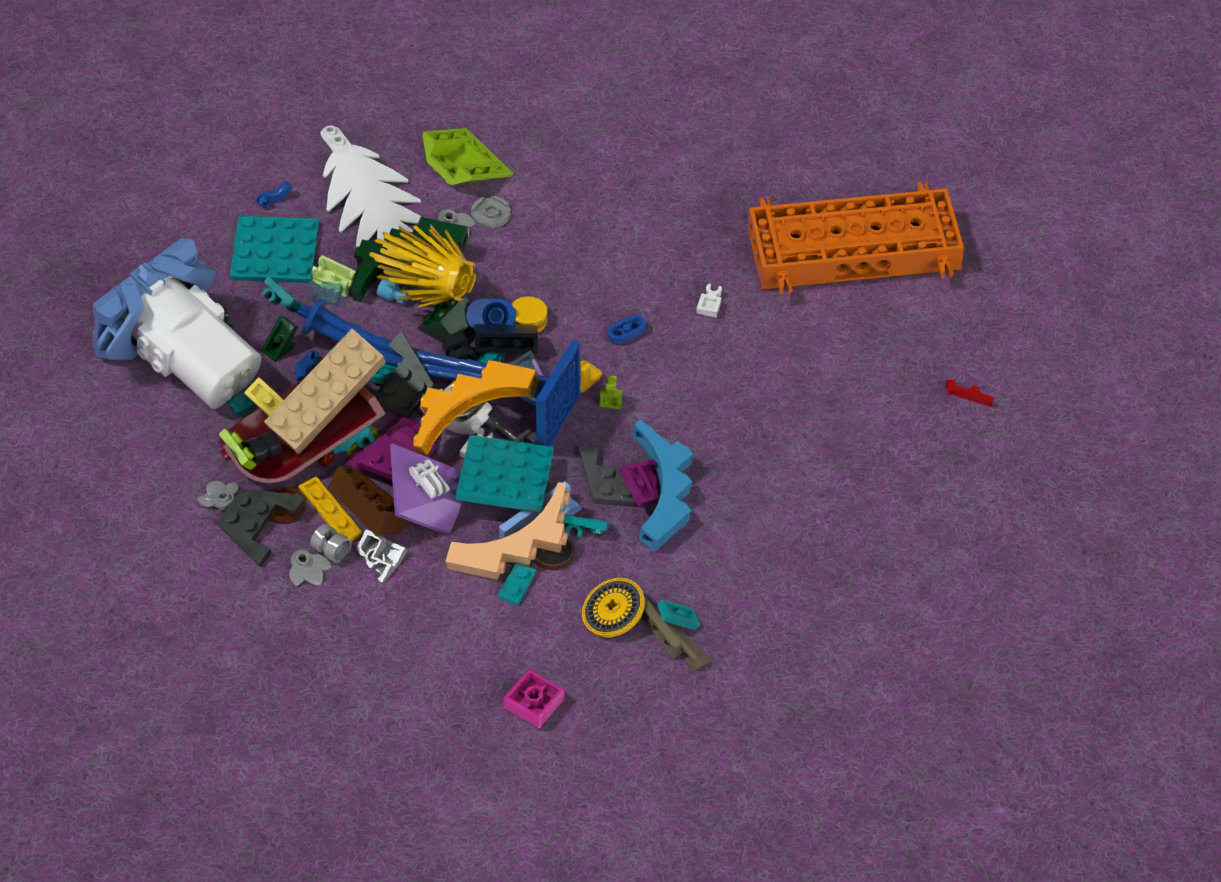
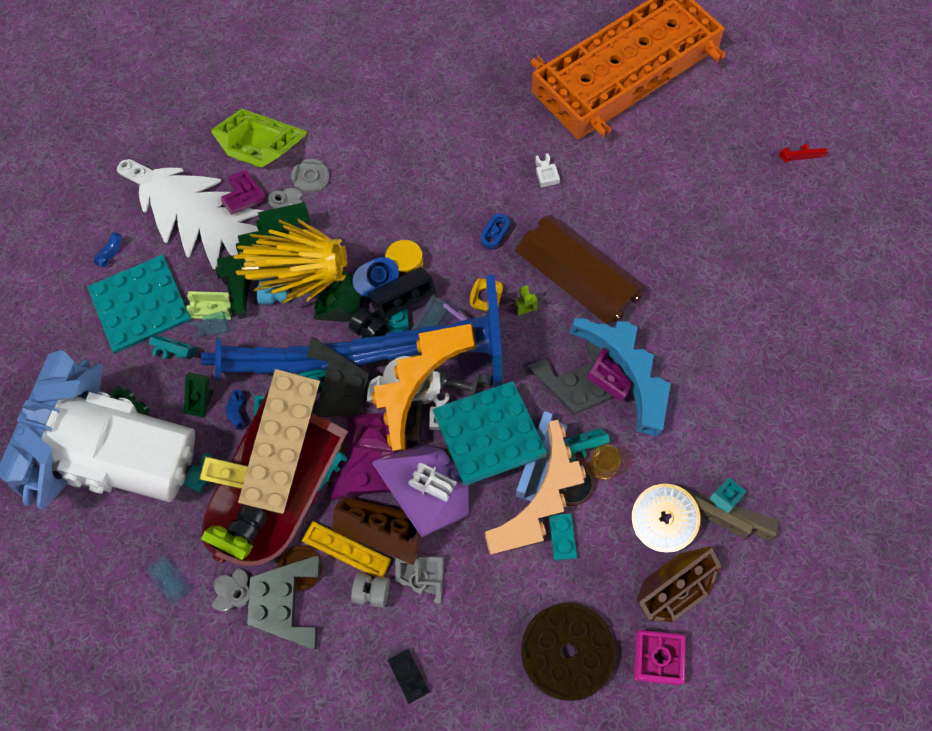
camera: 25 degrees left, 15 degrees up
light grey plate [289,550,331,586] -> none
none -> clear light blue plate [145,555,191,605]
none -> magenta plate [221,170,266,215]
none -> black plate [388,648,430,704]
none -> black plate [405,400,424,445]
none -> reddish brown panel [515,215,645,325]
none -> dark brown plate [521,603,616,701]
none -> clear yellow wheel [589,445,621,481]
none -> reddish brown wedge [637,547,722,622]

